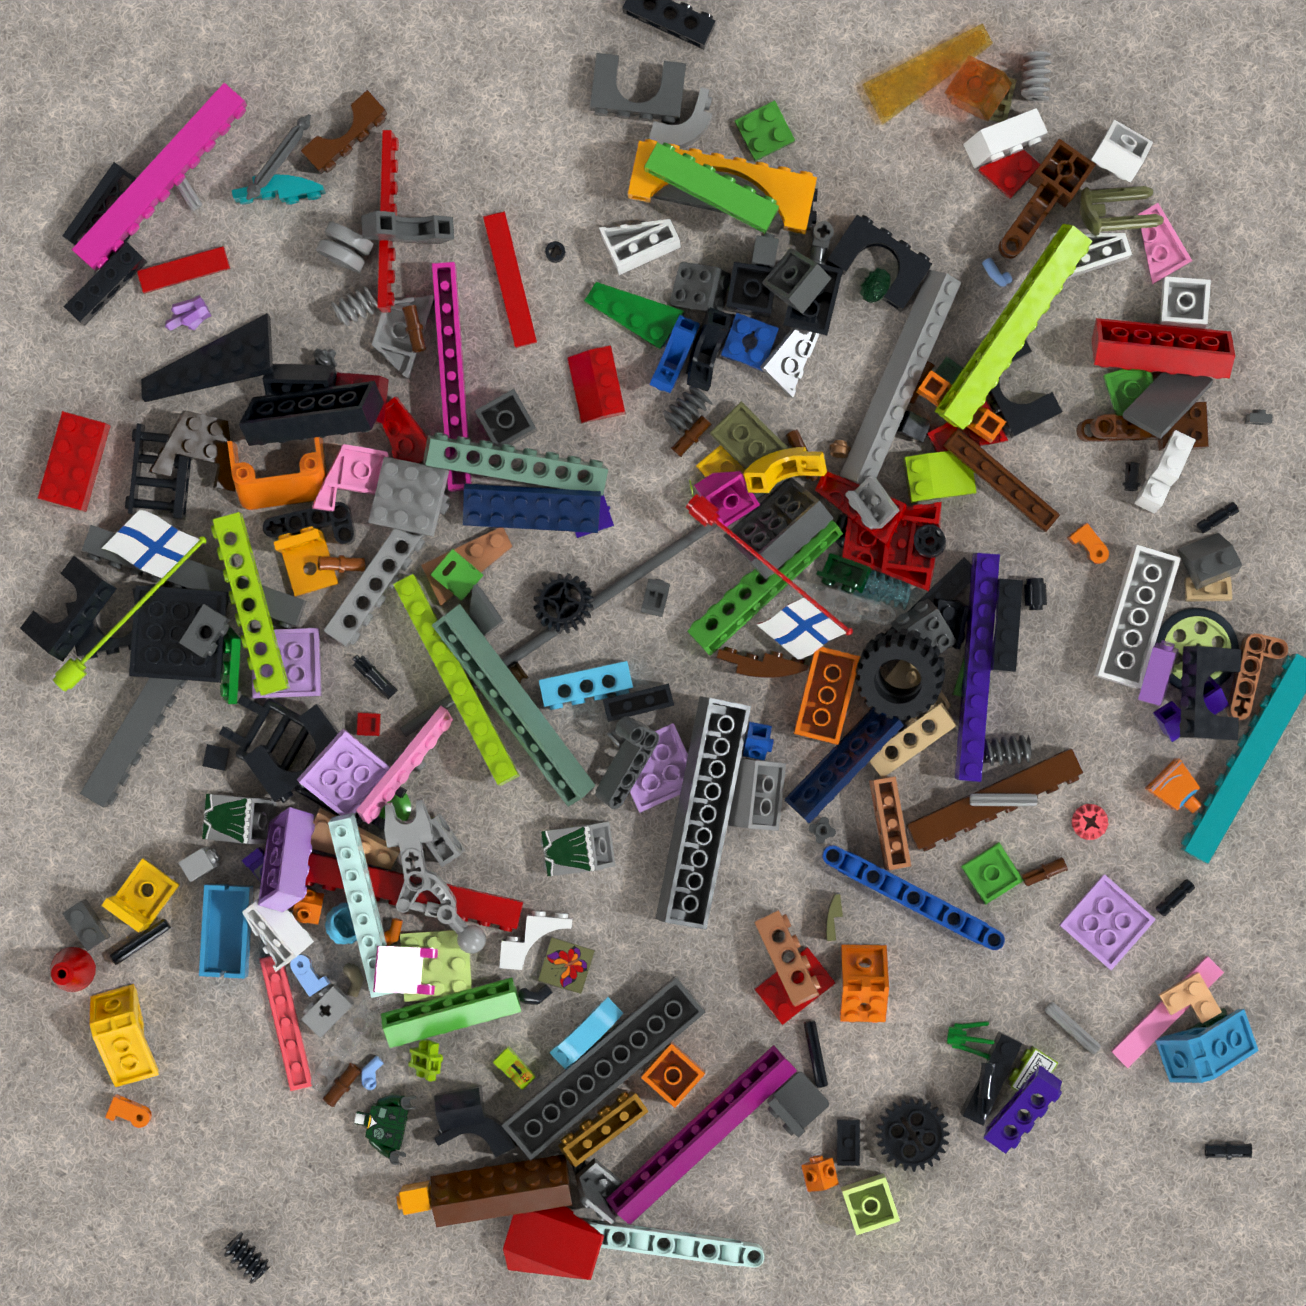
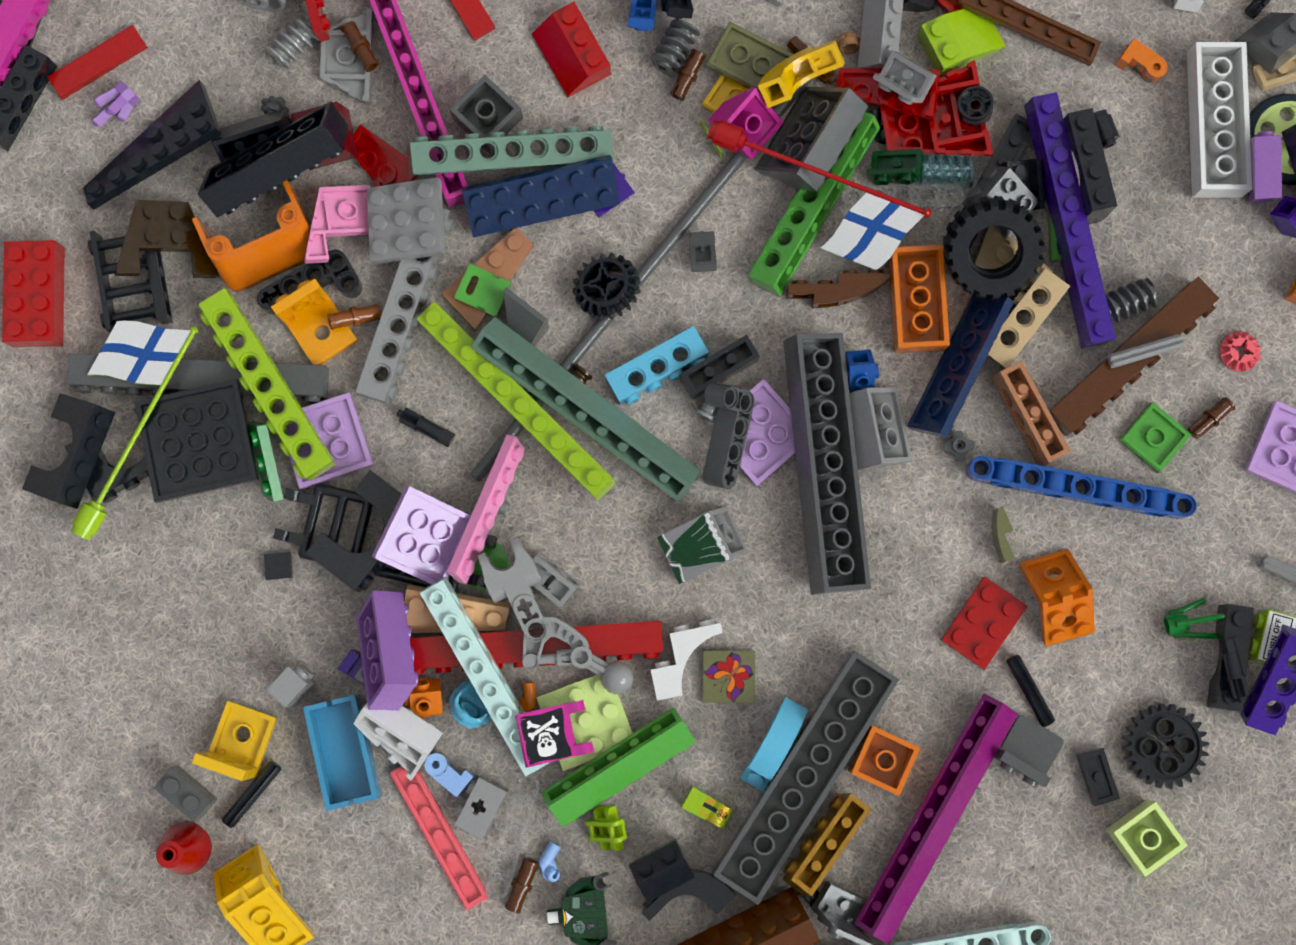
camera: 20 degrees left, 5 degrees down
dark grey brick [80,678,188,808] -> none
dark grey brick [179,604,230,658] -> none
slope [202,794,276,844] -> none
dark tan arm [343,963,364,997] -> none
red plate [357,713,381,736] -> none
black arm [518,984,553,1005] -> none
nougat brick [754,910,821,1007] -> none
orange brick [801,1155,839,1192] -> none

